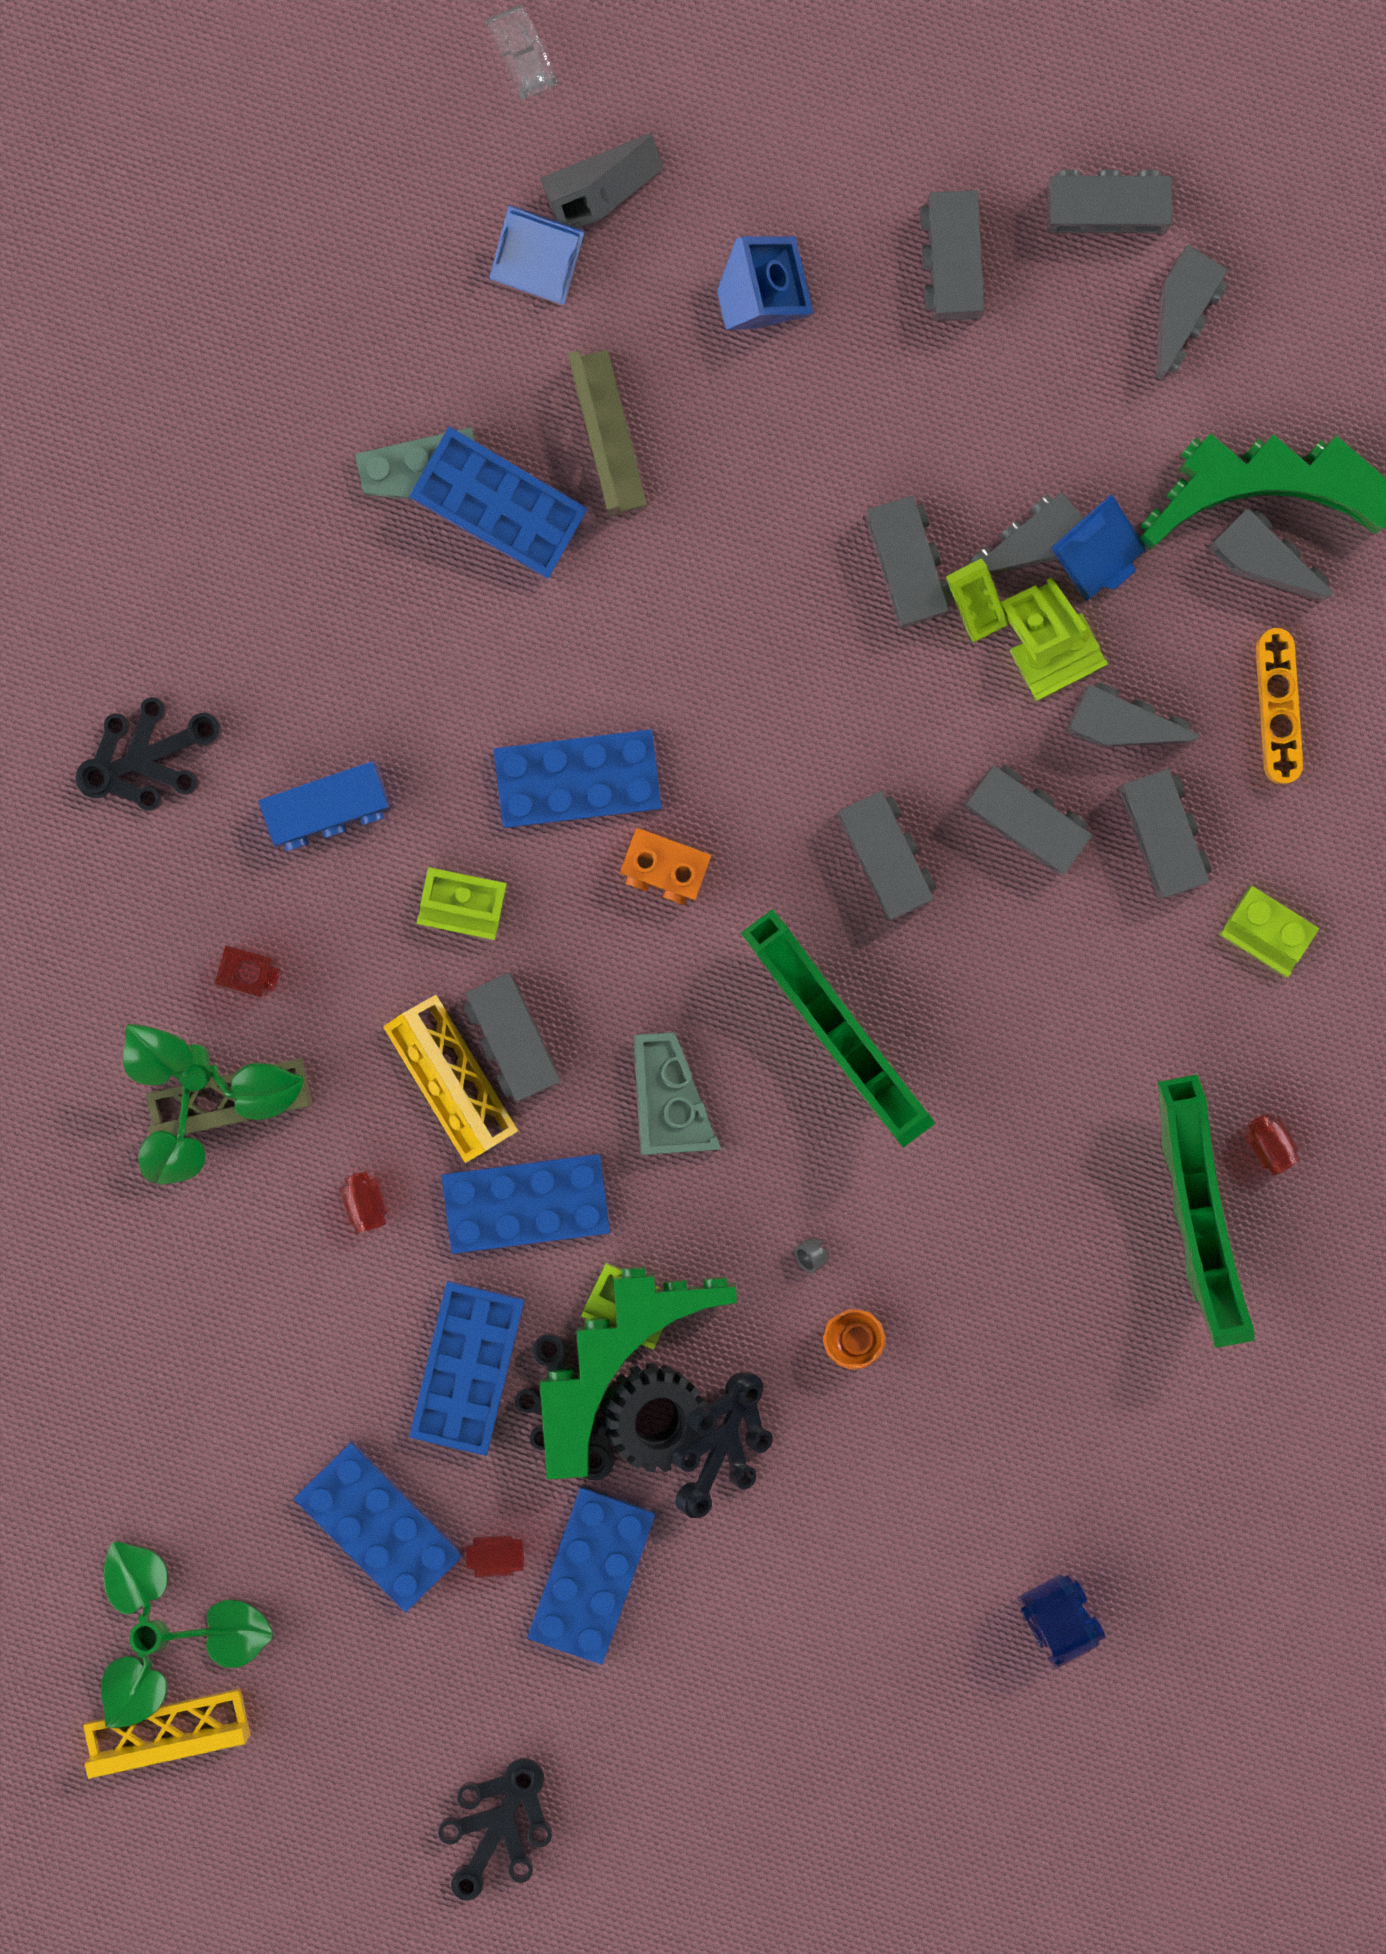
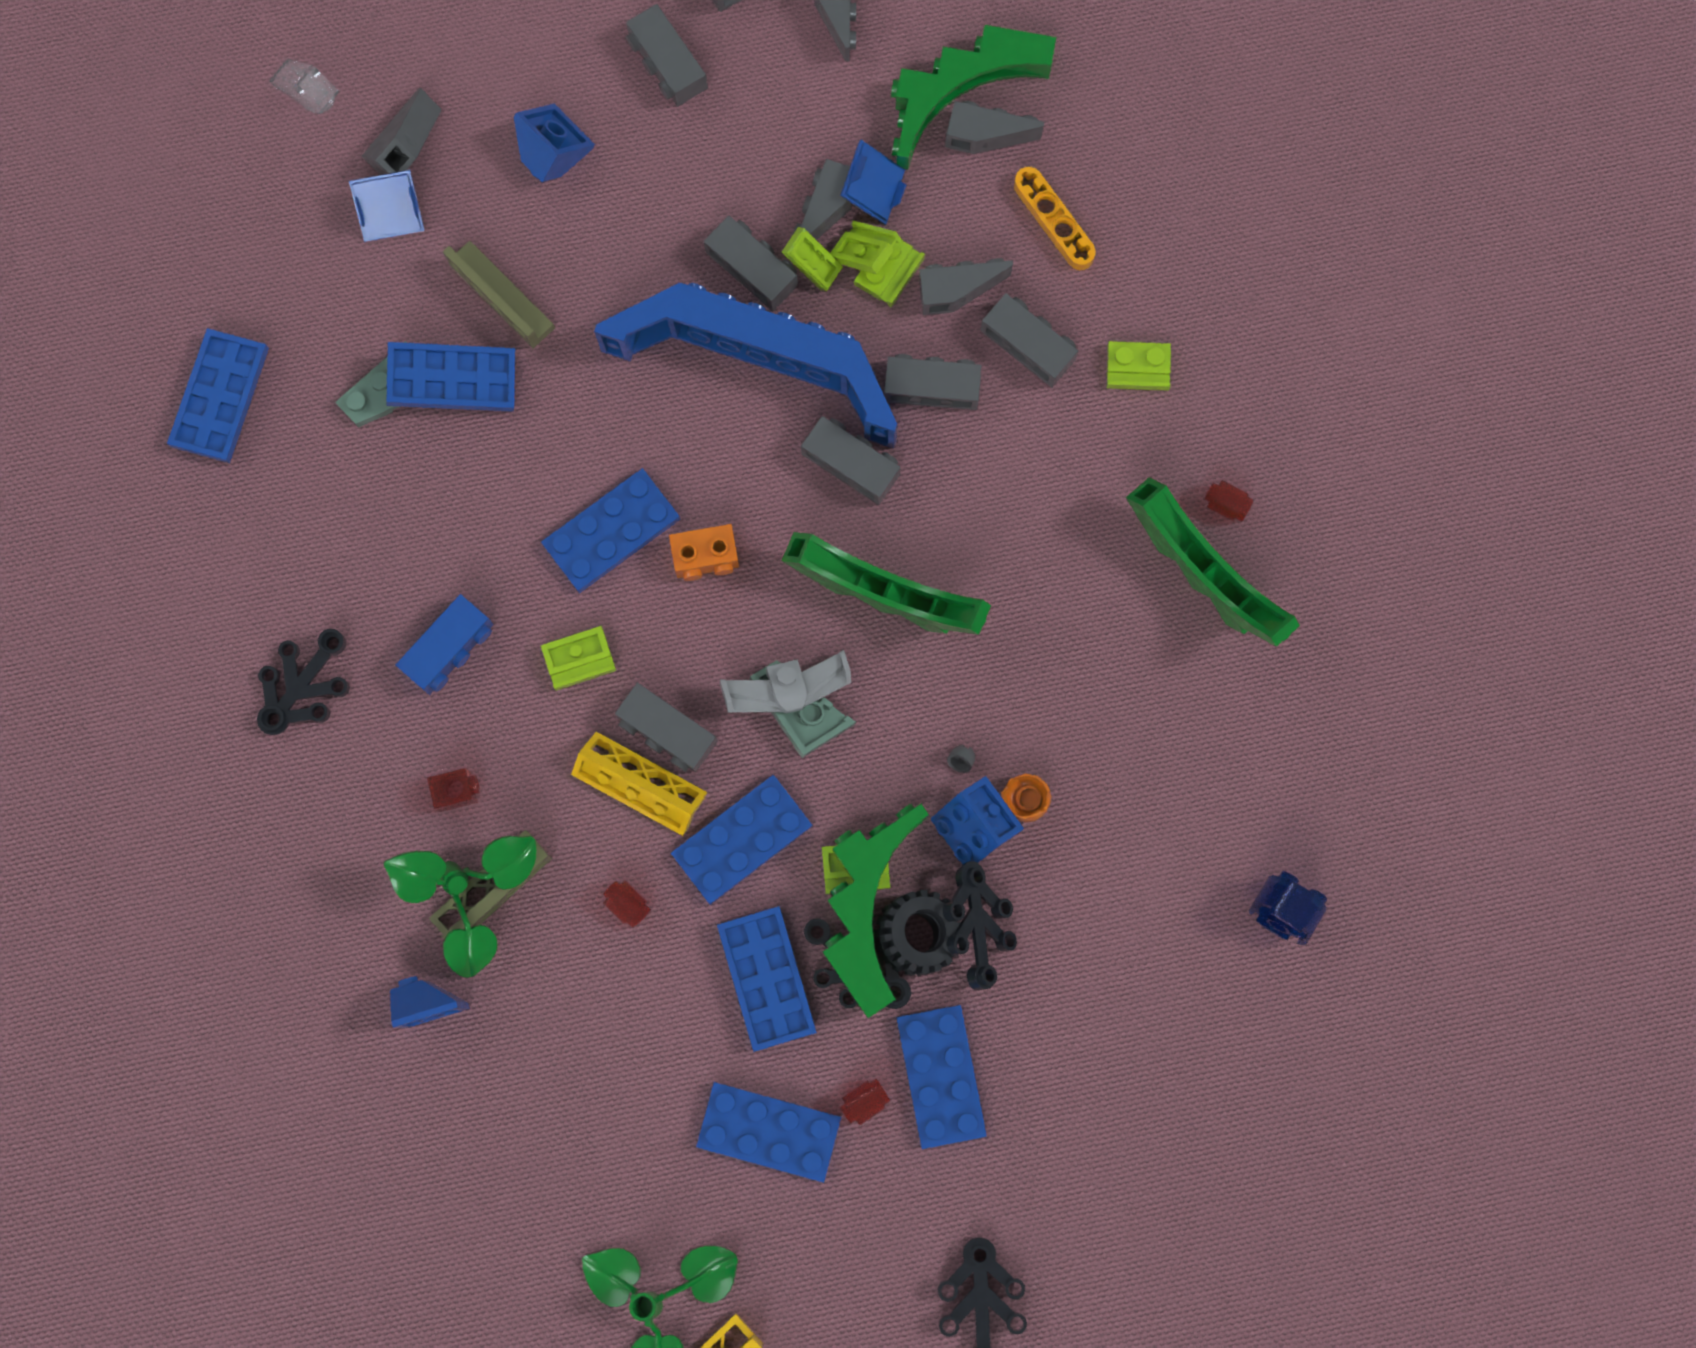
camera: 30 degrees left, 10 degrees down
none -> blue plate [167,328,269,463]
none -> blue slope [390,976,470,1029]
none -> blue slope [594,282,897,449]
none -> light grey plate [720,650,851,714]
none -> blue bracket [931,776,1024,864]

